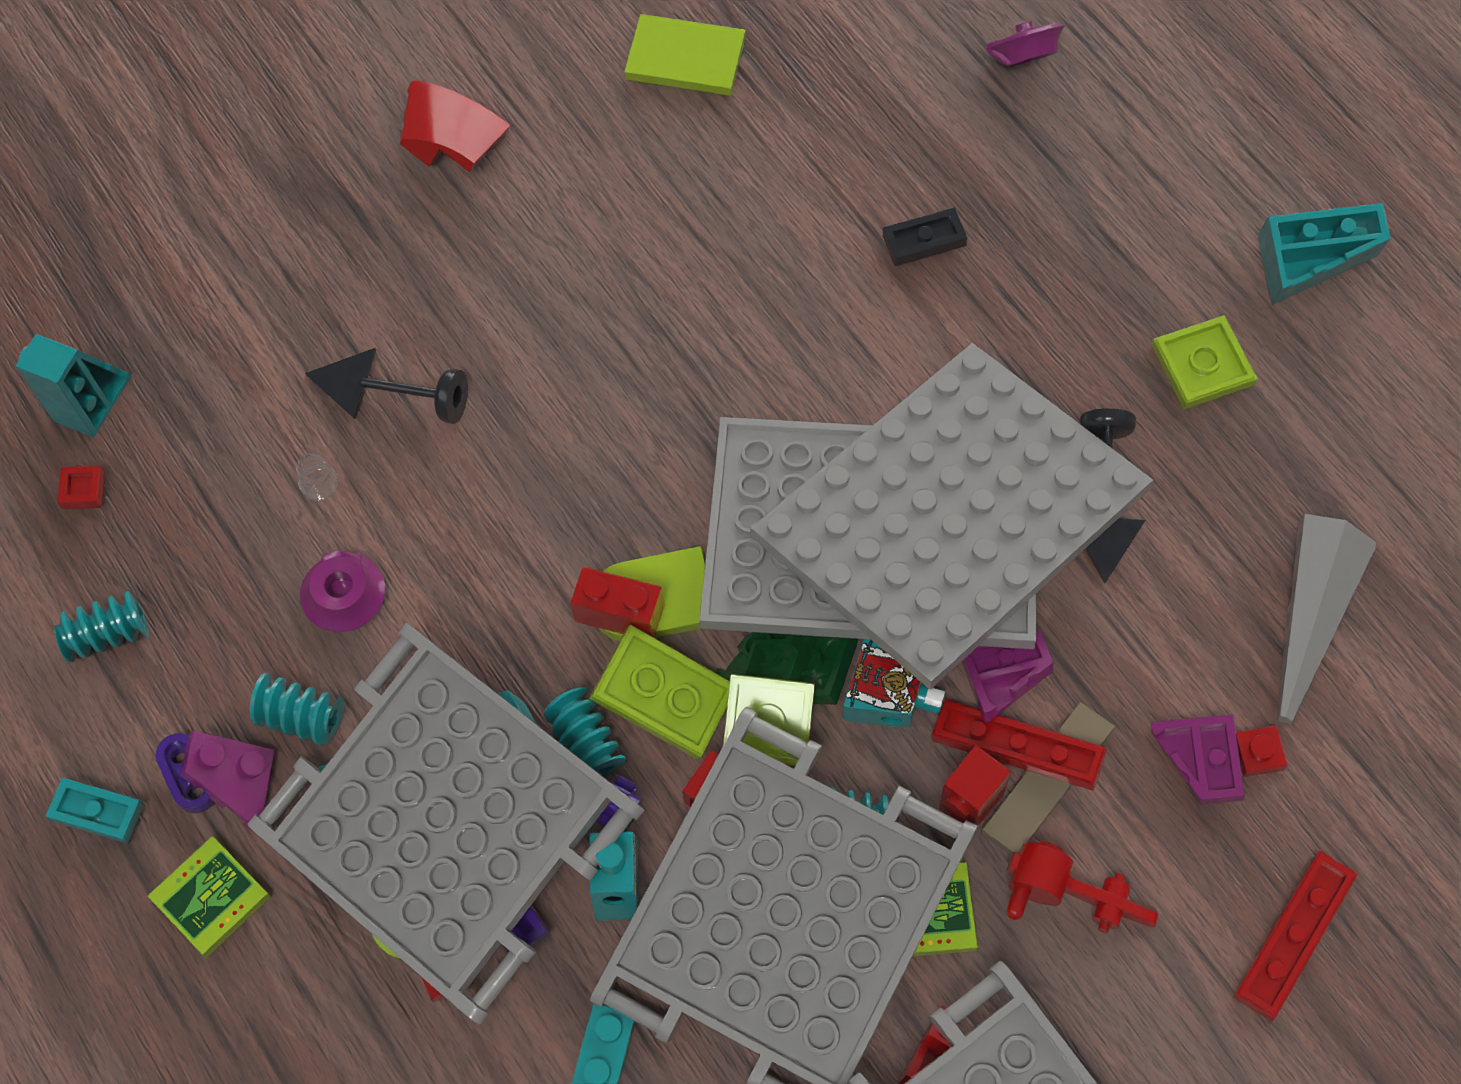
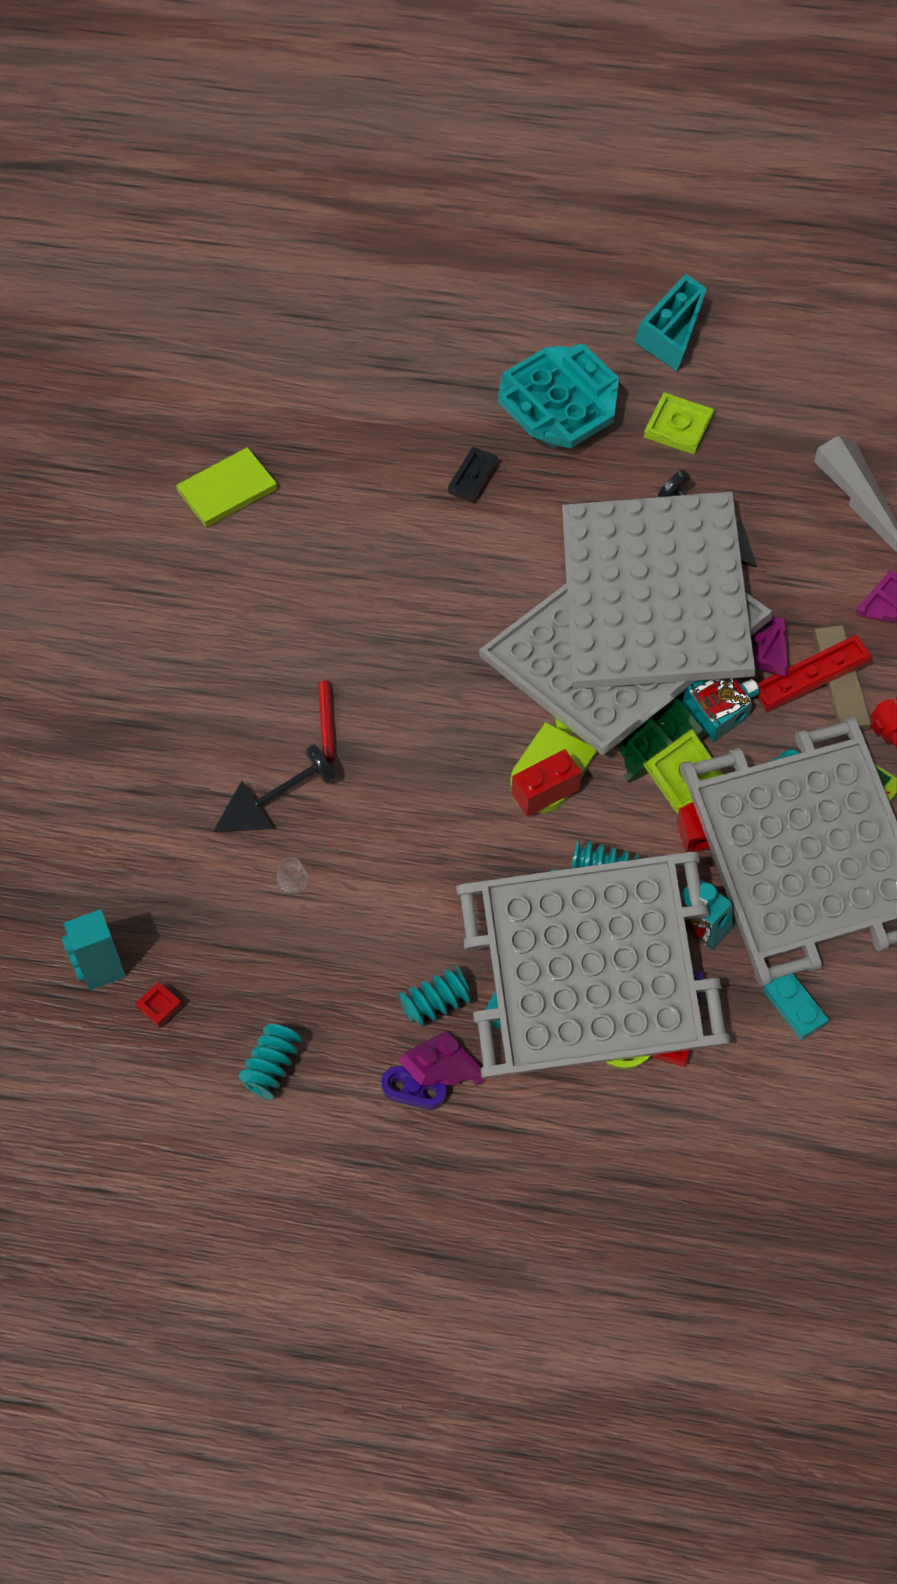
camera: 50 degrees left, 5 degrees down
teal plate [45,778,144,844] -> none
tile [148,836,271,958] -> none
magenta piece [300,550,385,632] -> none
slope [399,80,511,172] -> none
lime tile [589,625,730,760] -> none
red brick [939,745,1011,829] -> none
magenta piece [987,21,1065,67] -> none
none -> red bar [318,680,335,763]
none -> teal piece [498,344,619,449]

